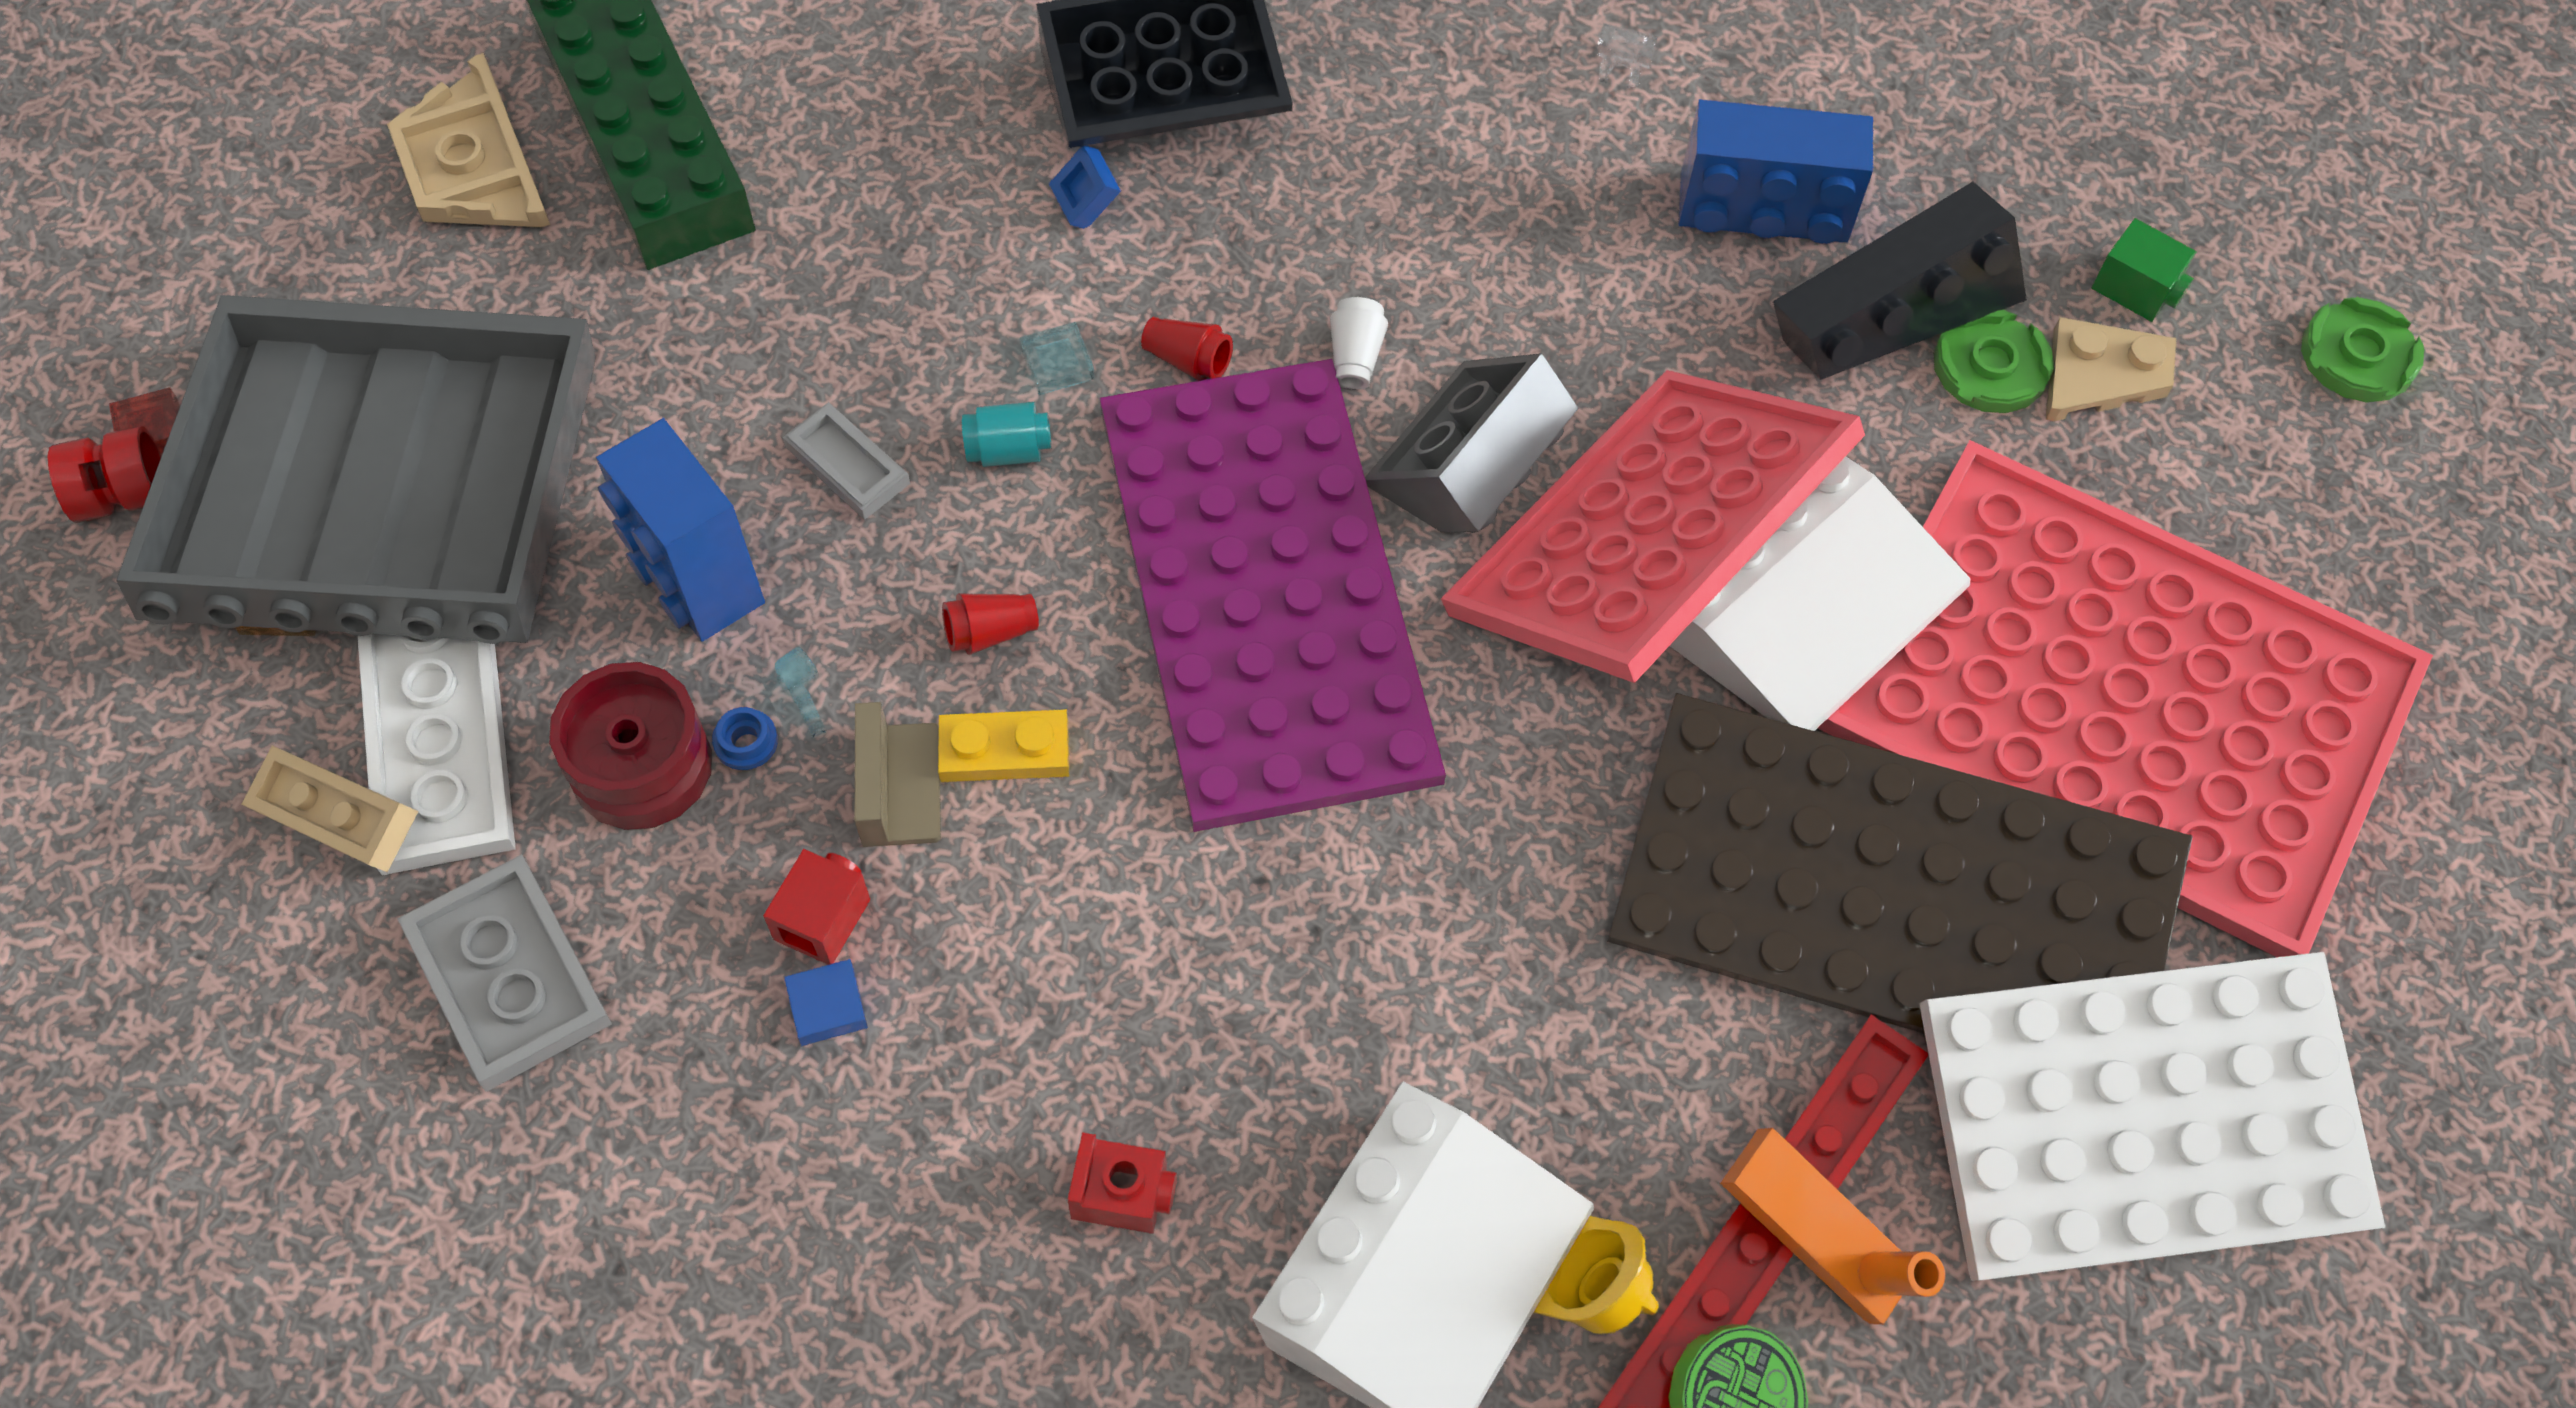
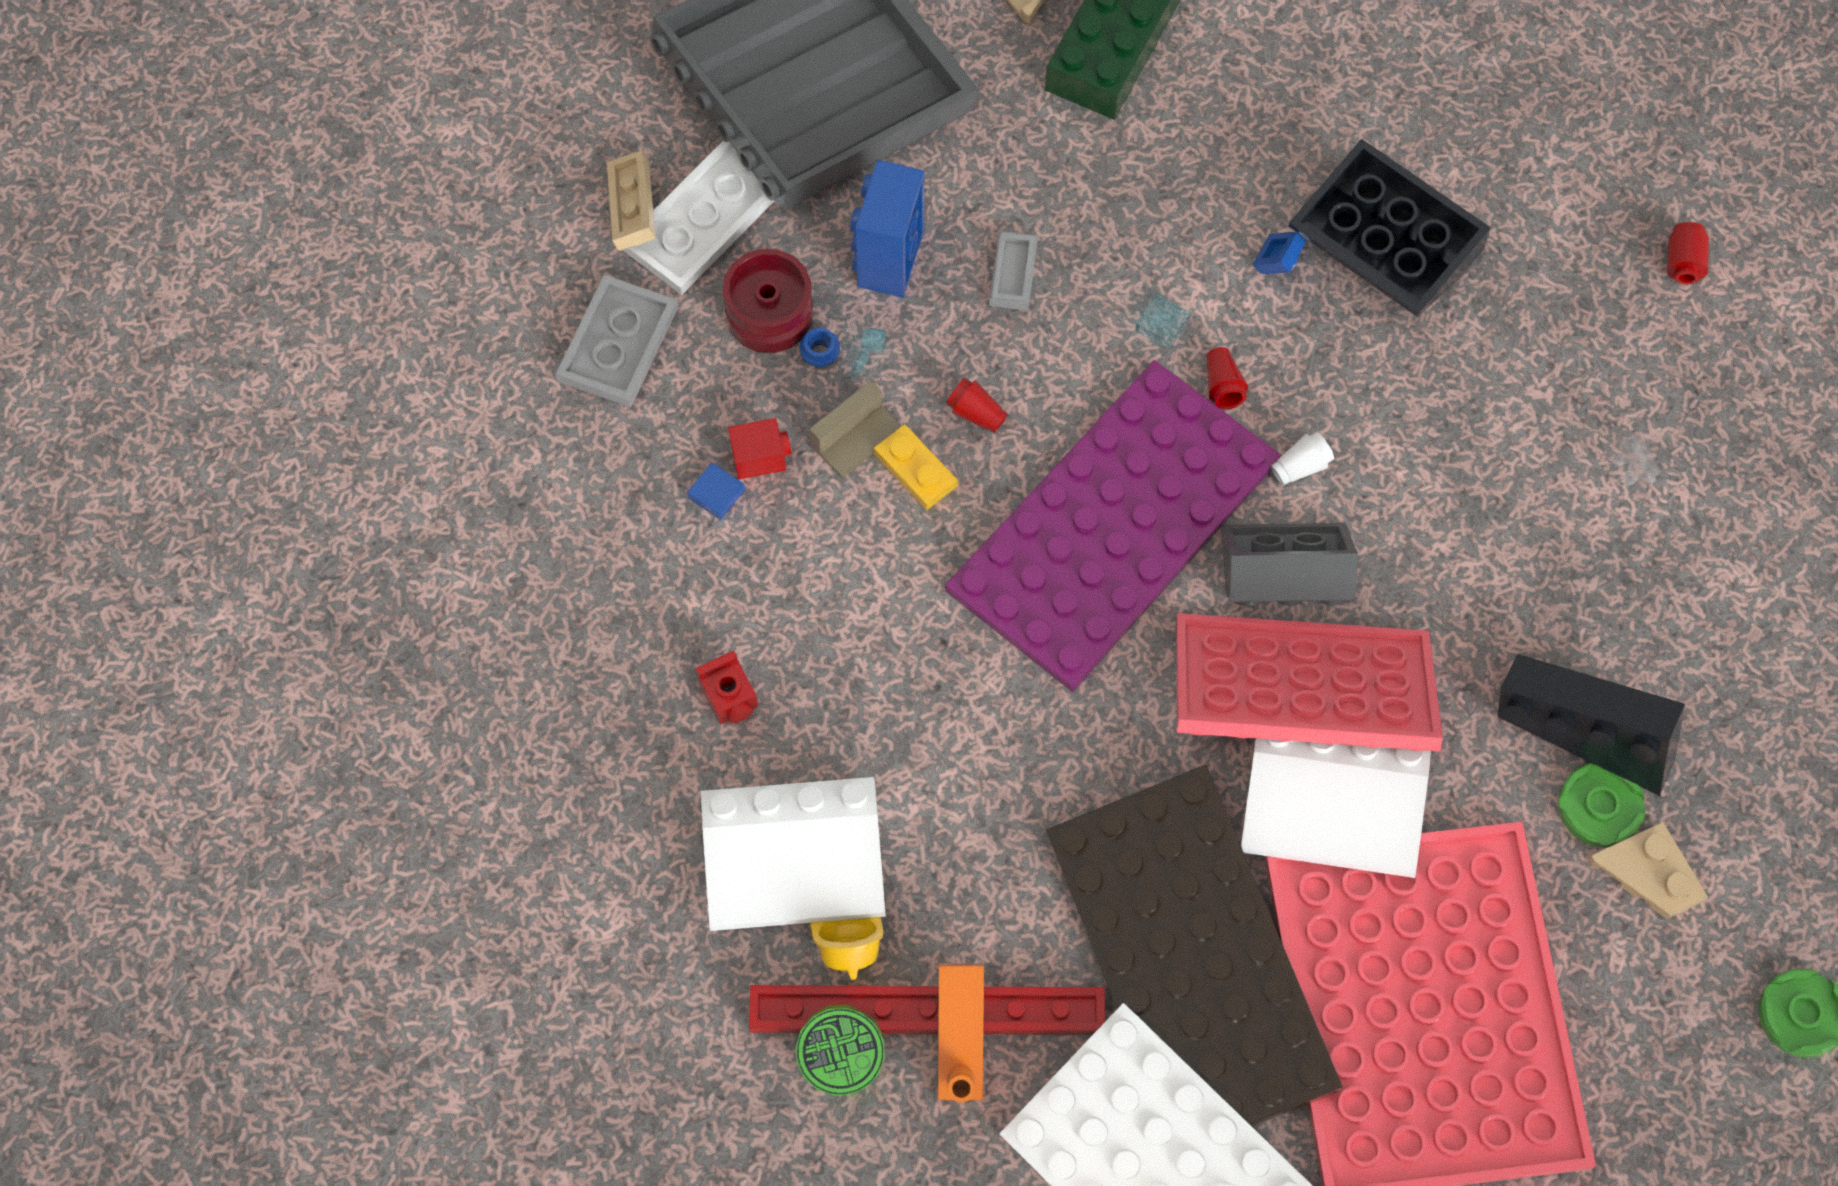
camera: 55 degrees right, 5 degrees up
teal brick [962,402,1051,467] -> none
blue brick [1678,99,1873,244] -> none
green brick [2091,218,2197,322] -> none

